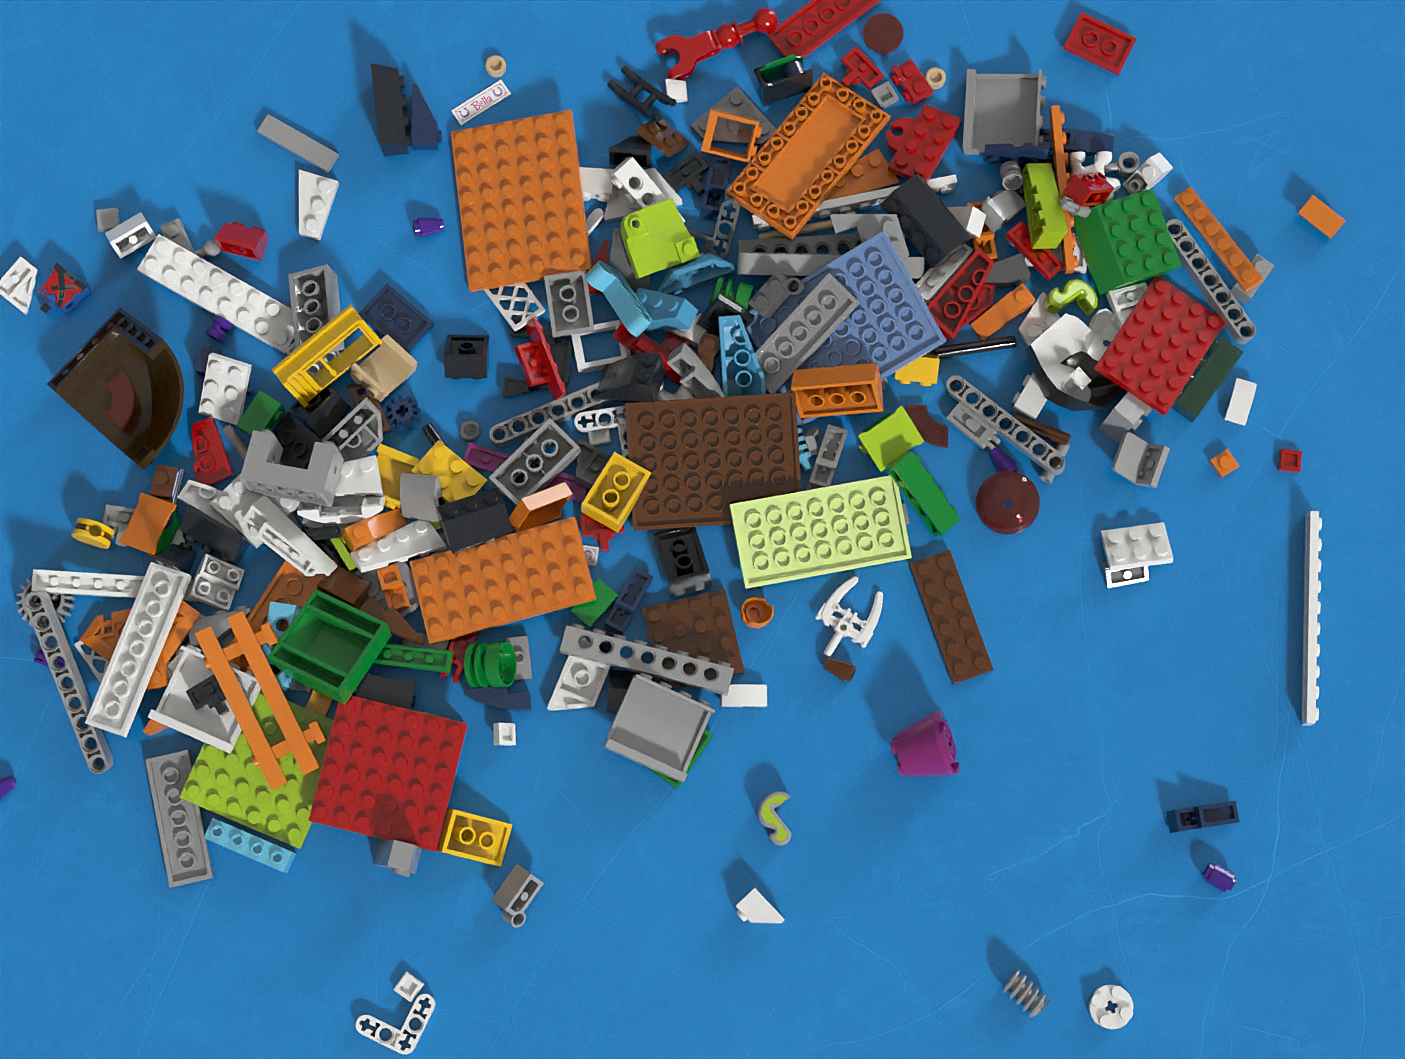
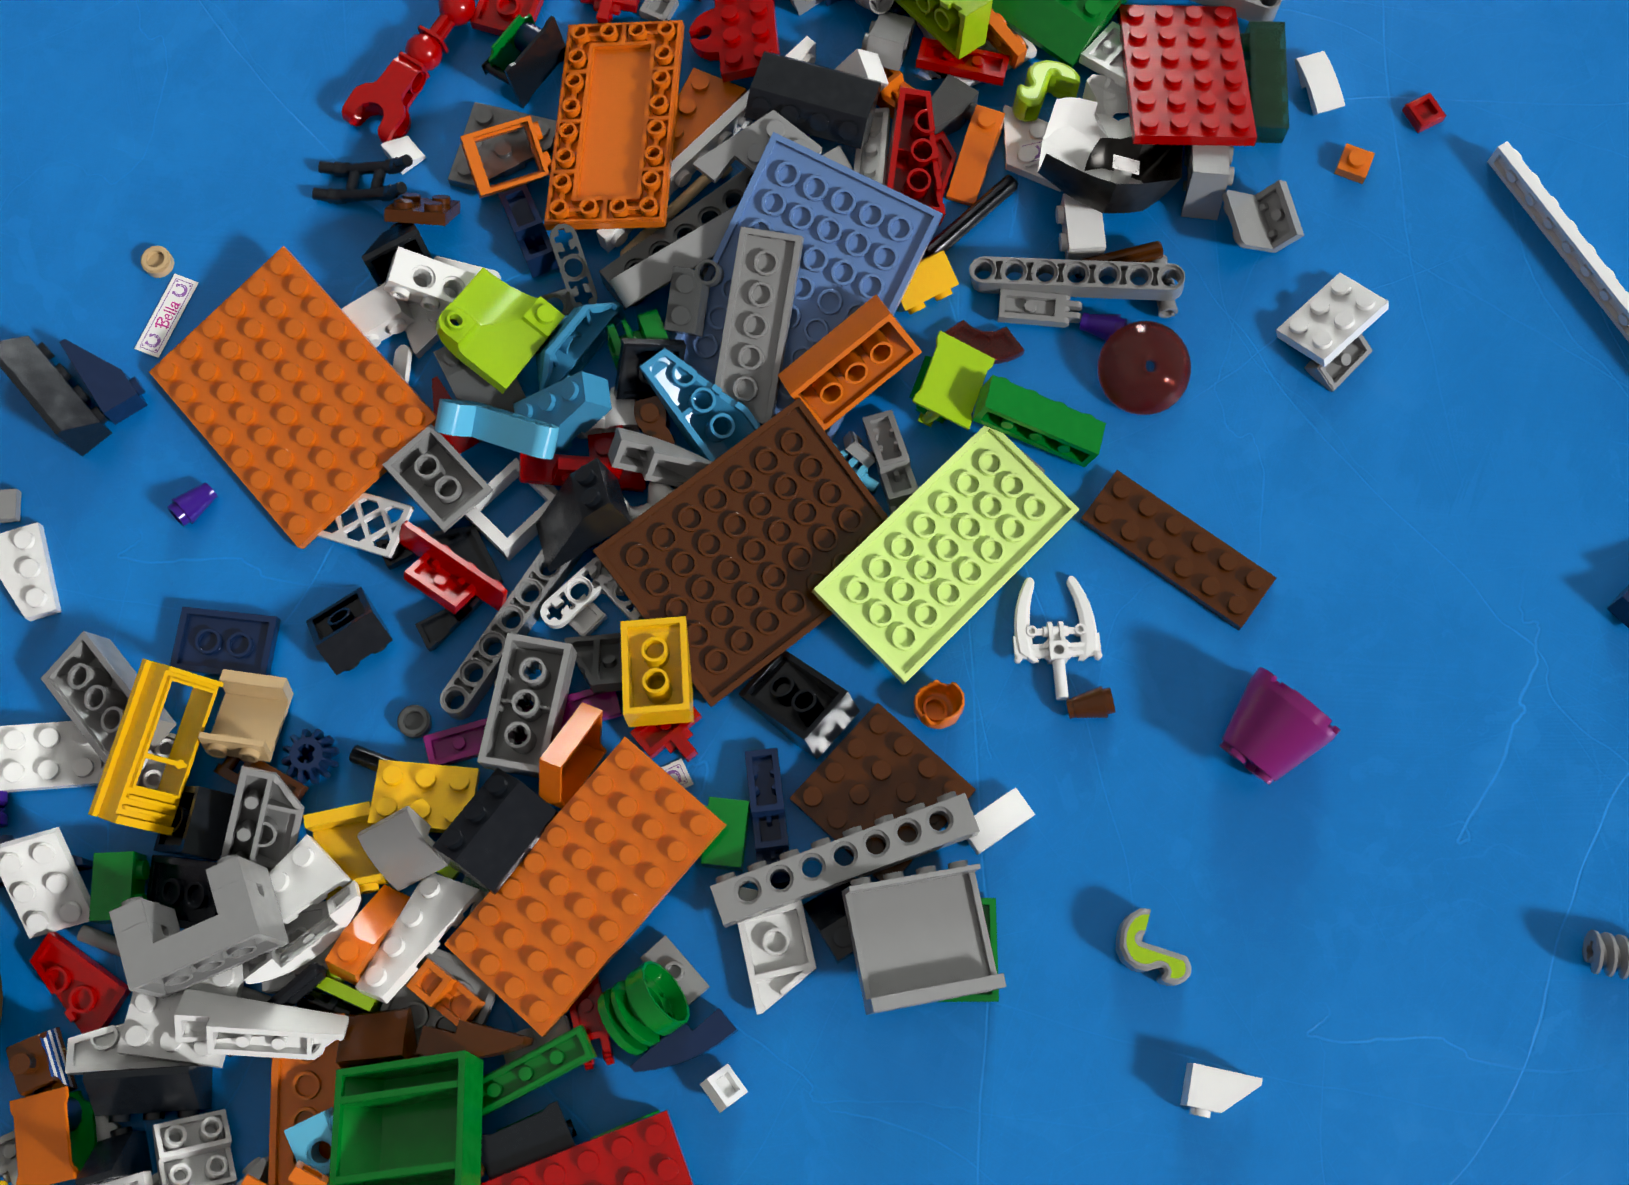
camera: 30 degrees left, 5 degrees down
black hinge [663,151,709,197] -> none

